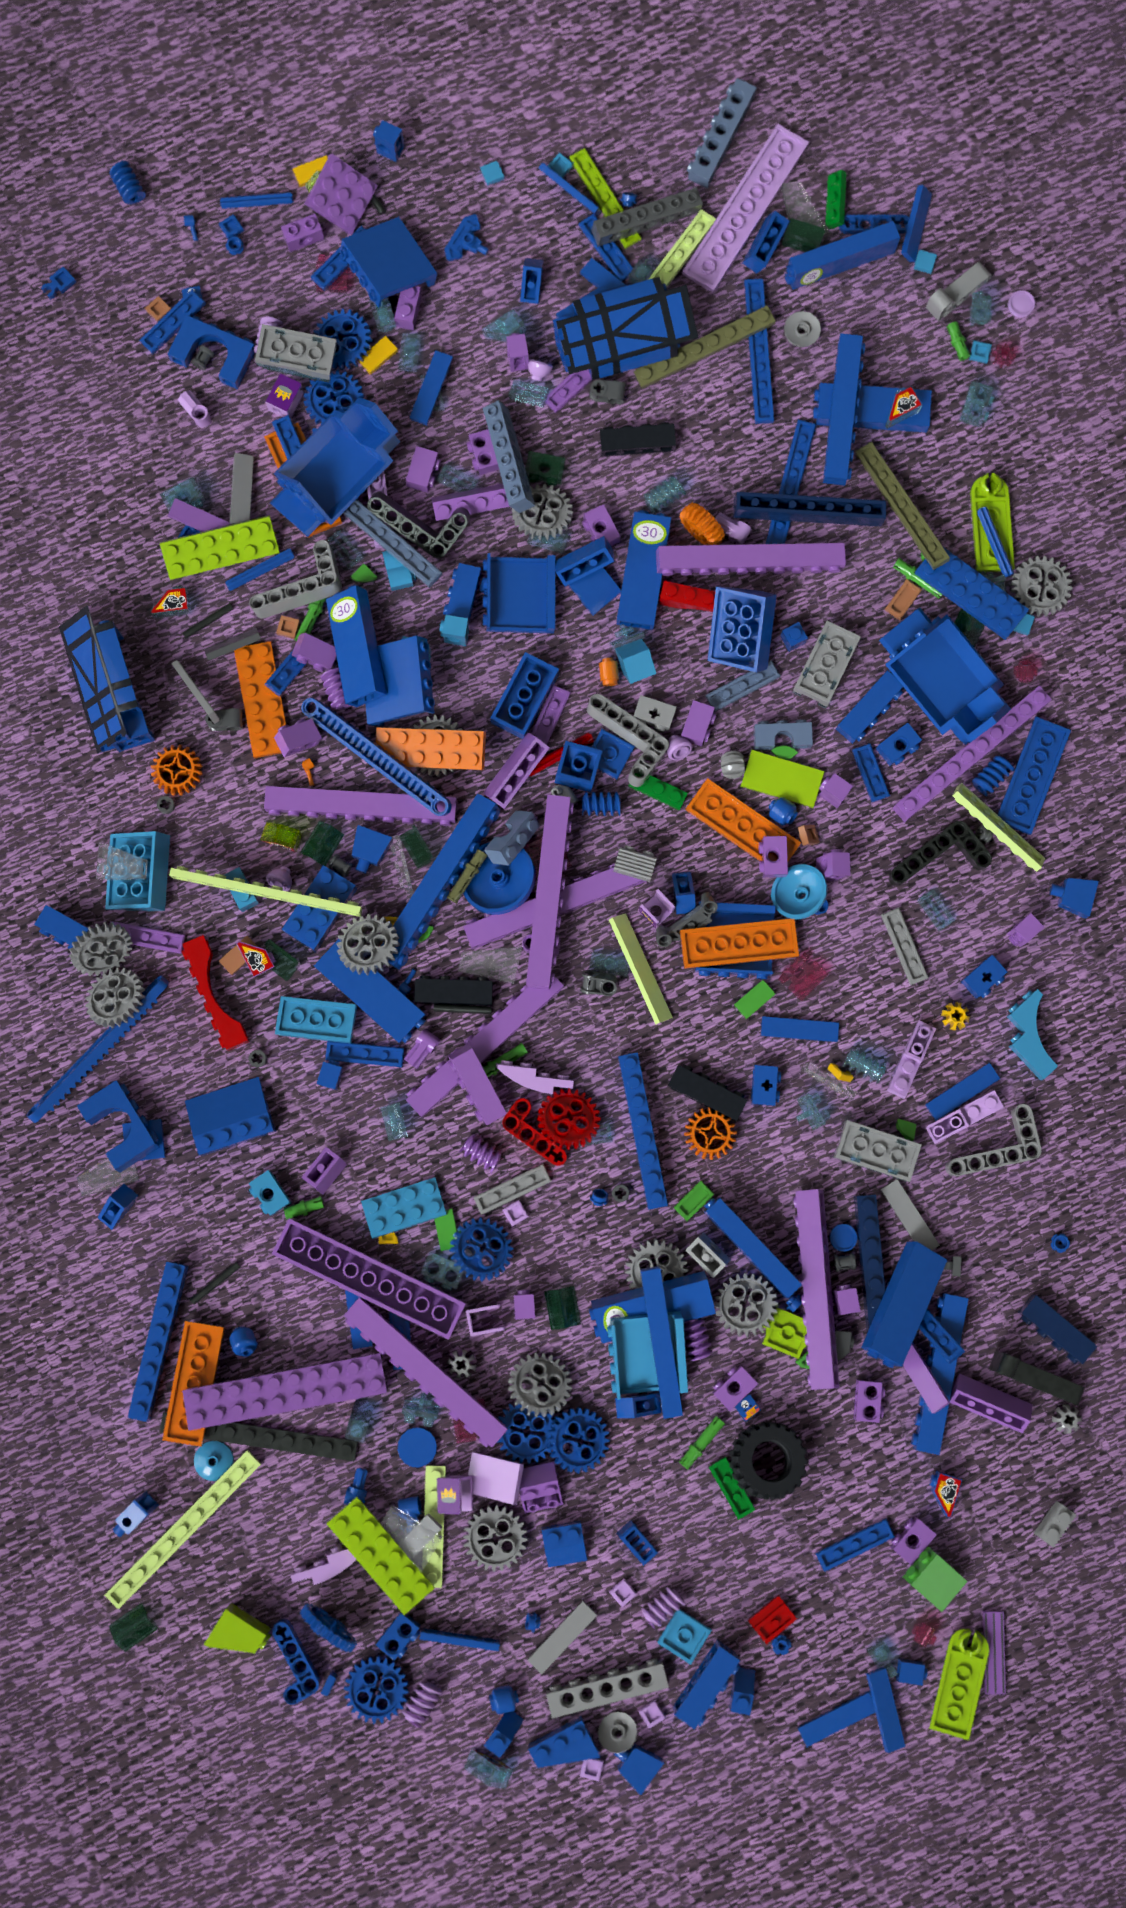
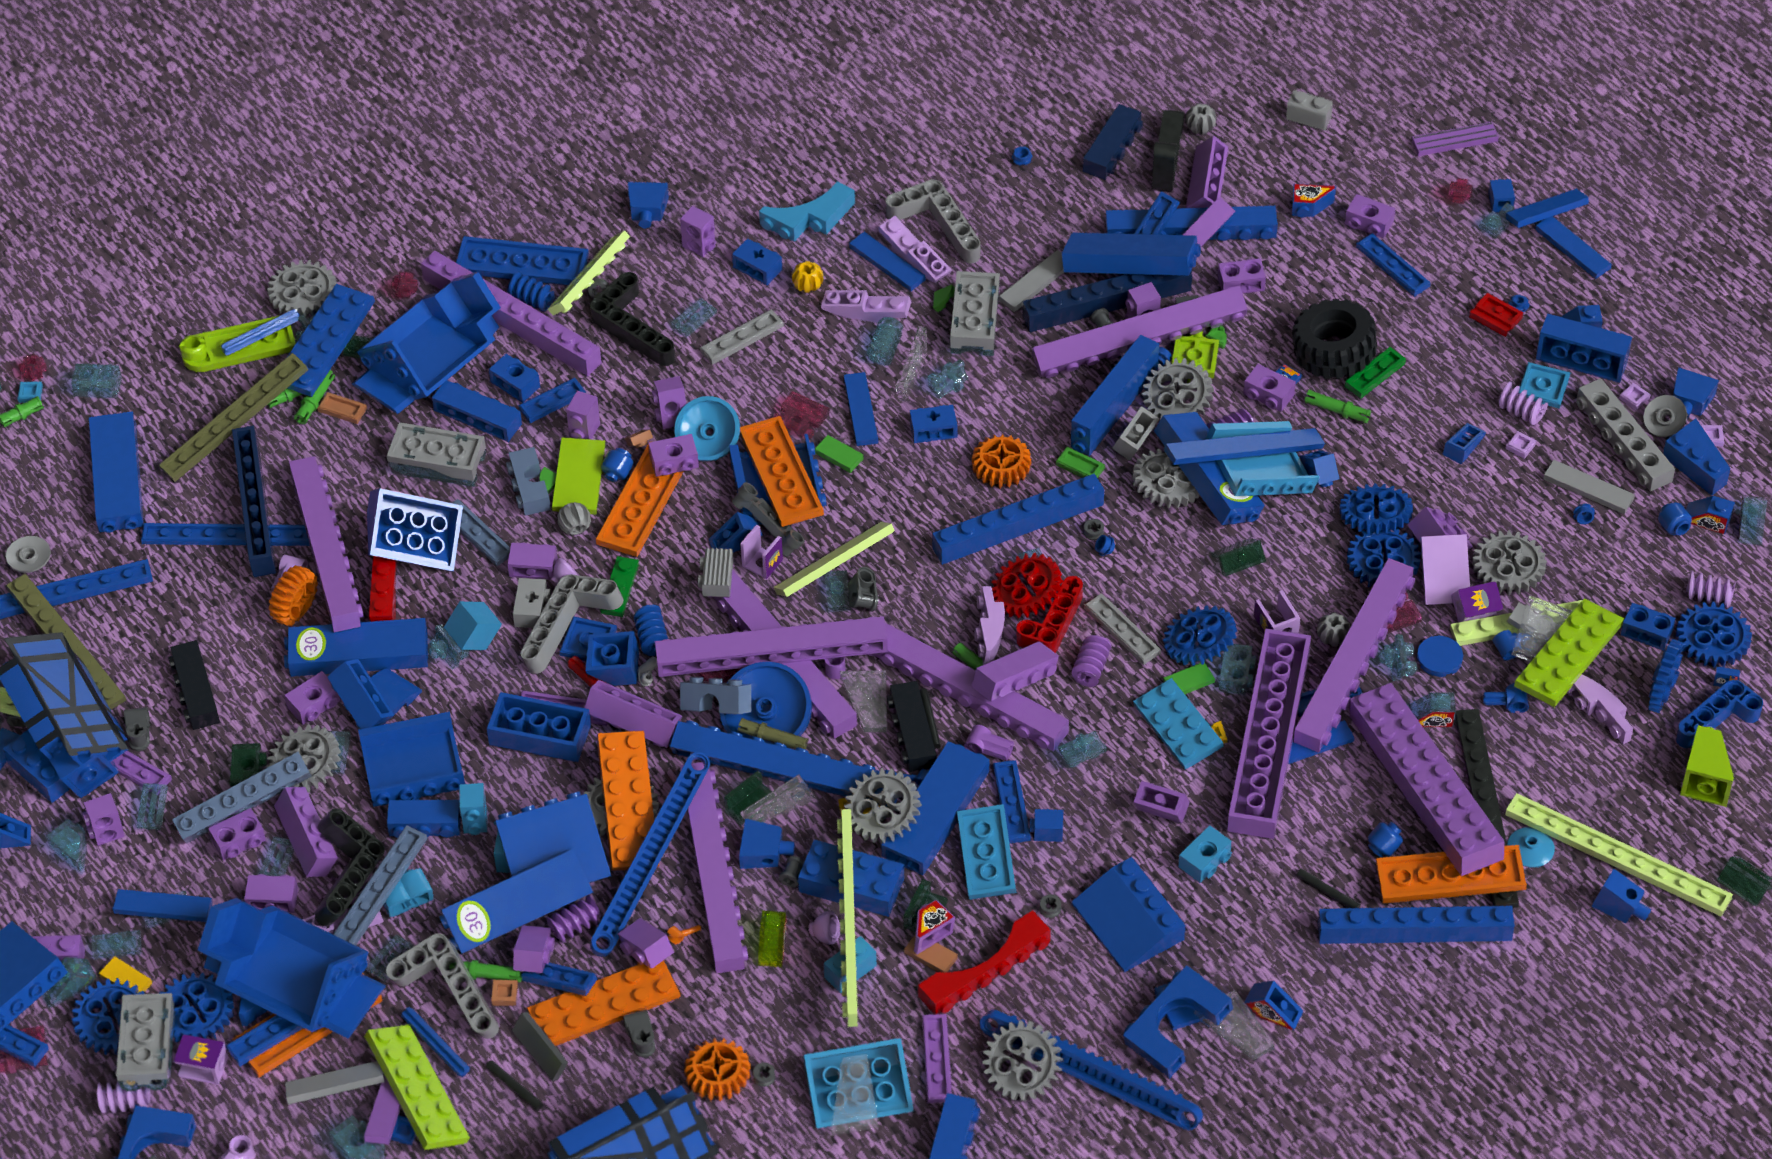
camera: 100 degrees left, 30 degrees down
light grey gear [69,922,133,976] -> none
slope [151,586,191,619] -> none
light grey tile [171,660,220,724] -> none
bright green pin [283,1196,325,1220] -> none
clear green panel [300,821,344,866] -> none
bright green tile [350,564,377,583] -> none
blue tile [420,1628,500,1651] -> none
lavender tile [503,1200,529,1226] -> none
light grey gear [508,1353,572,1417] -> none
medium lavender brick [514,1290,535,1320] -> none
lavender brick [528,359,553,382] -> none
blue slope [541,1520,587,1568] -> none
orange brick [599,658,619,686] -> none
clear light blue piece [644,476,686,515] -> none
black brick [667,1064,747,1122] -> none
blue brick [780,622,808,652] -> none
blue brick [823,333,865,486] -> none
yellow tile [827,1063,854,1082] -> none
blue piece [829,1224,857,1252] -> none
slope [885,386,922,429] -> none
bright green brick [903,1547,968,1612] -> none
lime plate [929,1628,989,1740] -> none
dark grey tile [944,1256,961,1276] -> none

